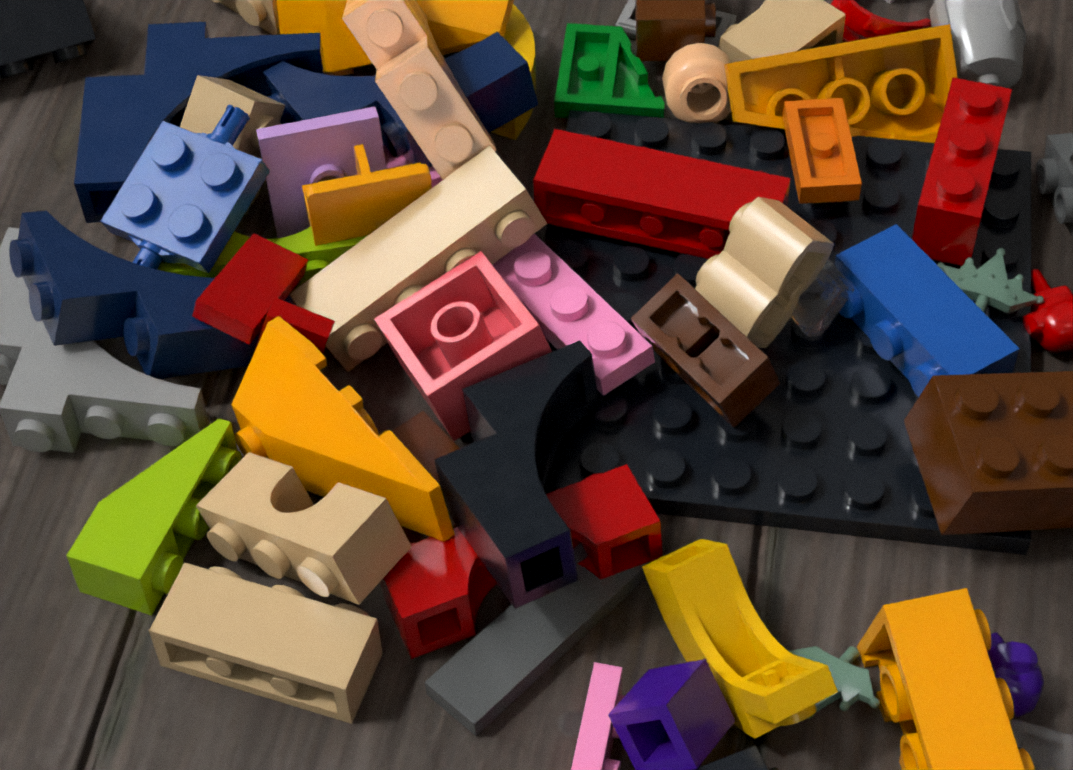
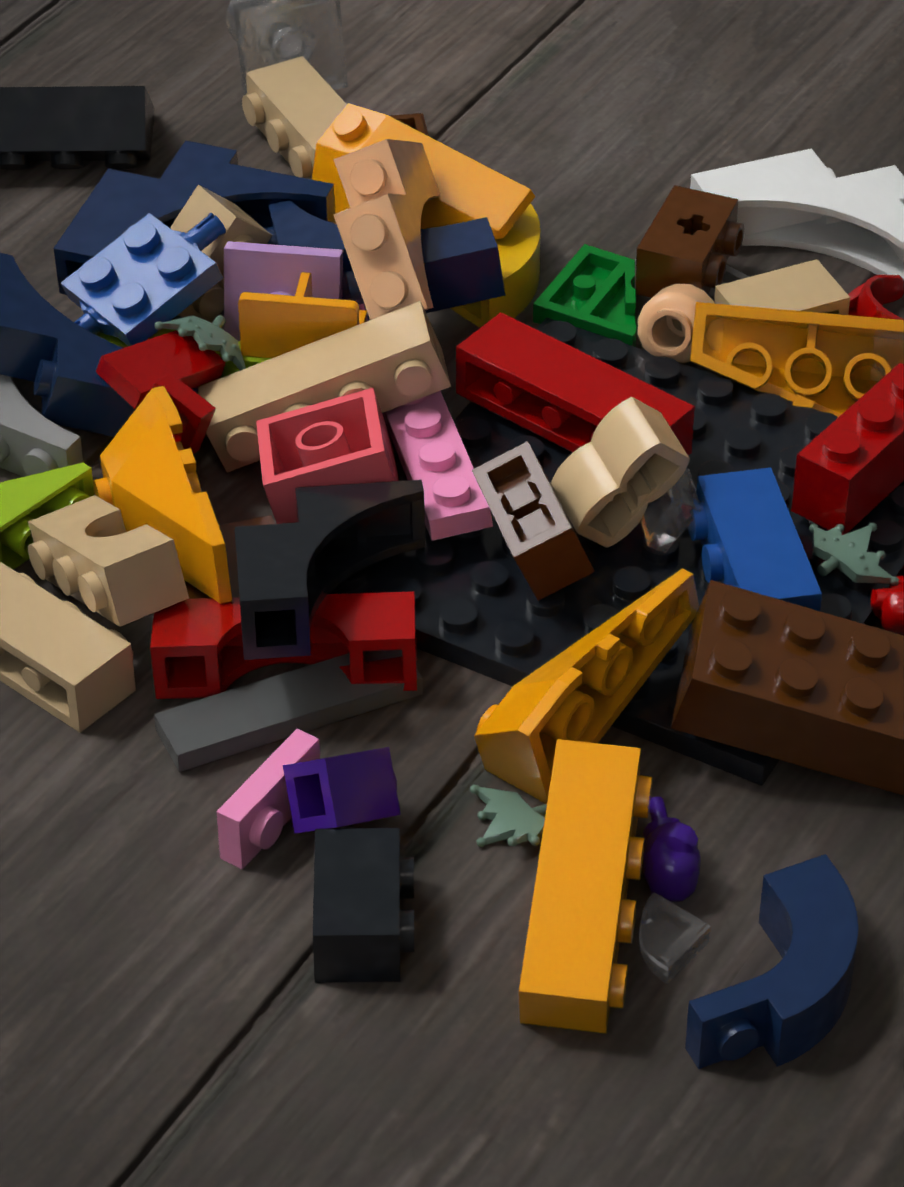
camera: 20 degrees right, 10 degrees down
yellow arch [642,539,838,739] -> none
orange plate [783,98,862,204] -> none
none -> sand green piece [155,315,246,371]
none -> light orange wedge [474,568,699,804]

